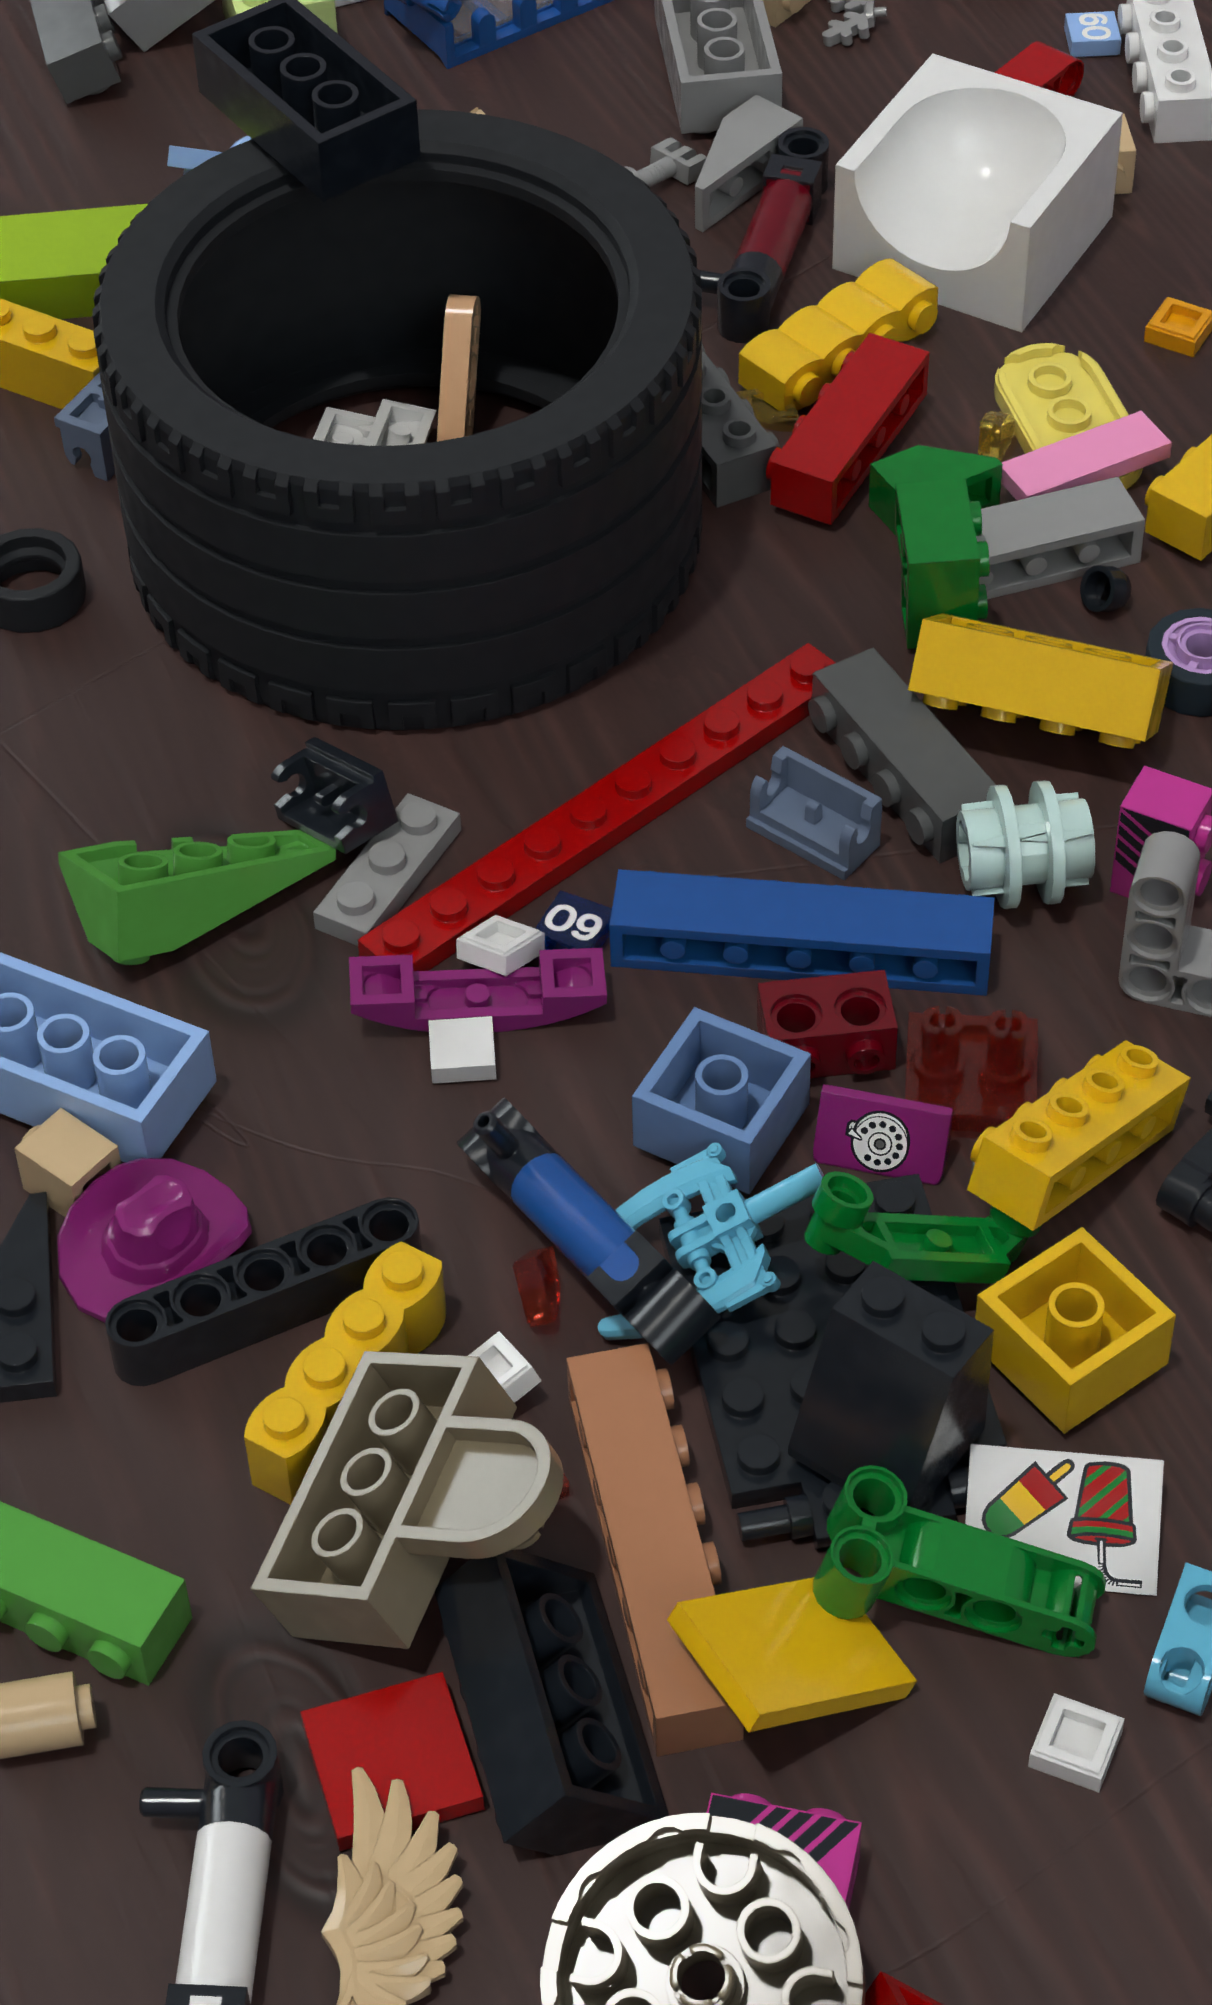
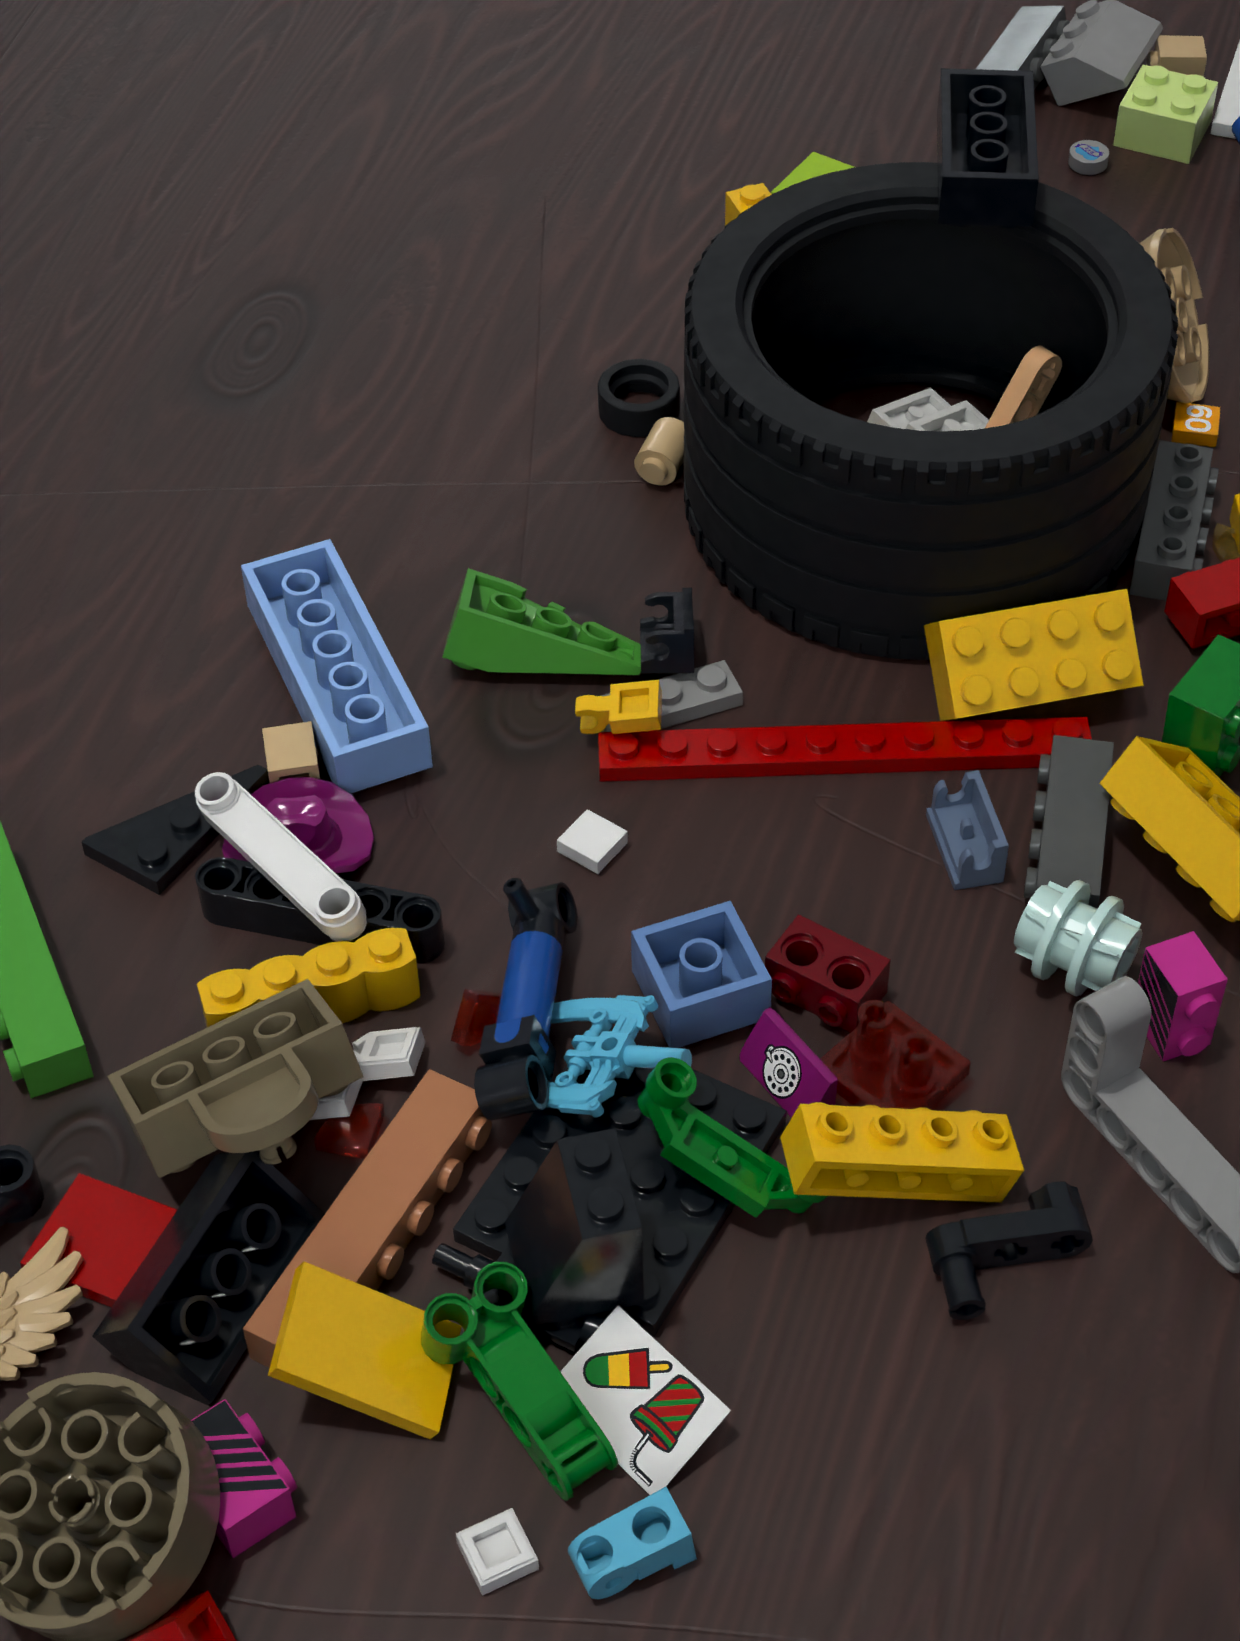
camera: 40 degrees right, 0 degrees up
magenta slope [349,948,607,1032] -> none
white tile [456,915,545,976] -> none
clear blue tile [535,890,612,950] -> none
blue brick [609,869,995,996] -> none
yellow brick [975,1227,1176,1434] -> none
none -> white piece [195,772,367,942]
none -> yellow plate [575,680,662,734]
none -> tan brick [634,417,684,486]
none -> yellow brick [924,589,1144,721]

